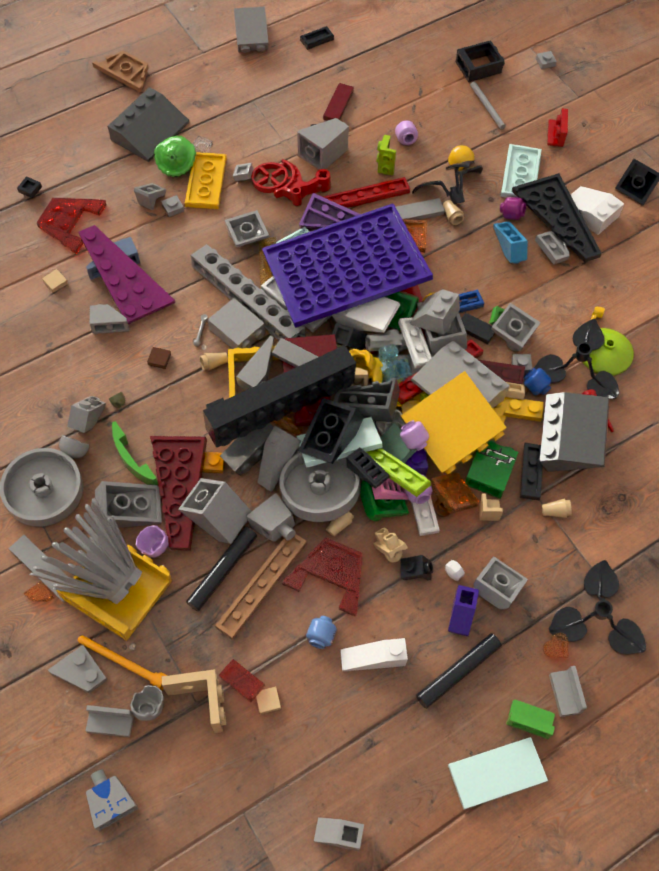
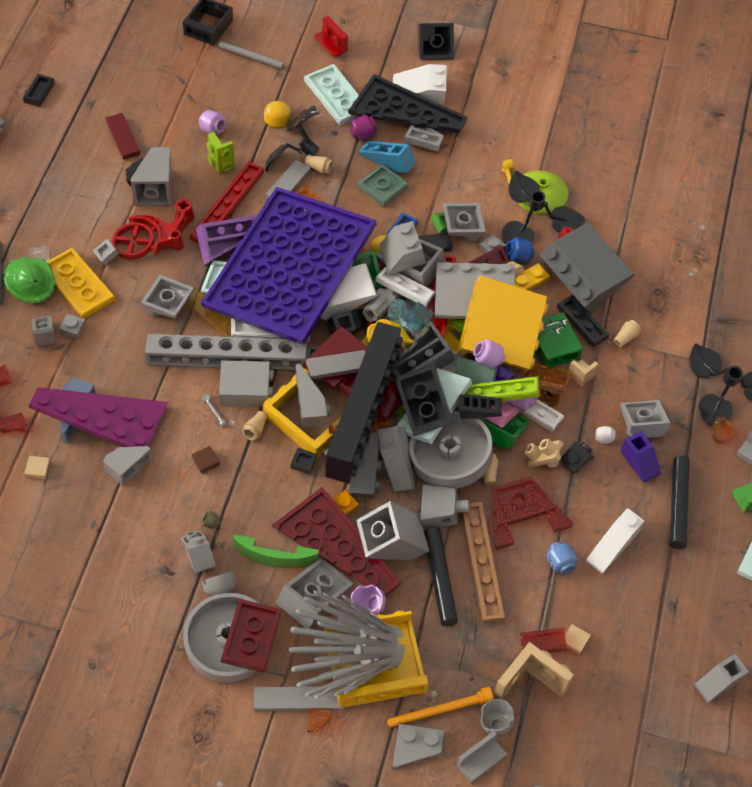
camera: 45 degrees left, 5 degrees down
none -> dark red tile [221,599,282,673]
none -> sand green tile [357,164,409,207]

